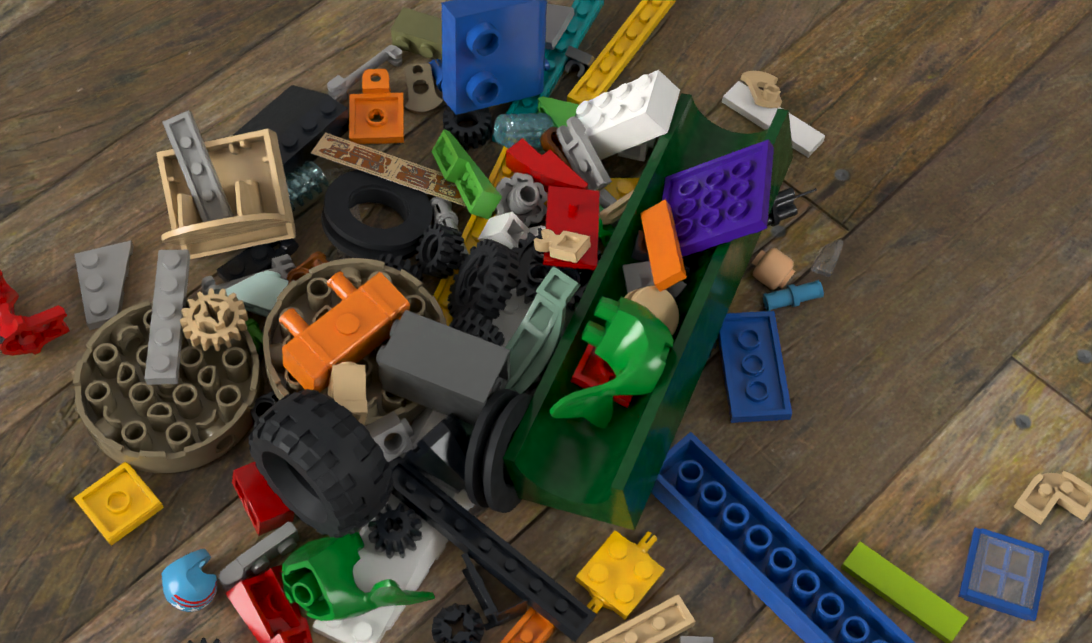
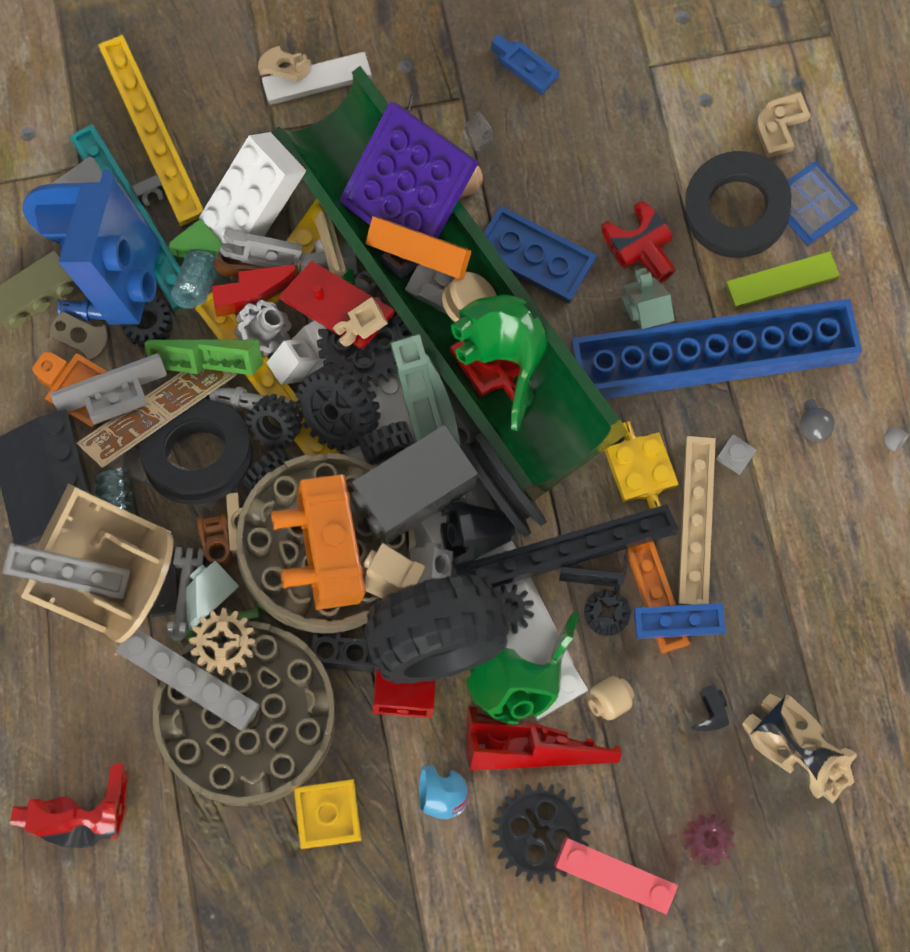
camera: 55 degrees left, 15 degrees up
light grey wing [74,241,134,330] -> none
light grey hinge [218,521,300,592] -> none
light grey hinge [327,45,402,103] -> none
dark azure pin [763,280,824,311] -> none
none -> light grey bracket [50,354,167,425]
none -> blue hinge [491,34,559,95]
none -> red connector [600,201,676,284]
none -> sand green brick [620,268,675,329]
none -> black tyre [685,151,792,258]

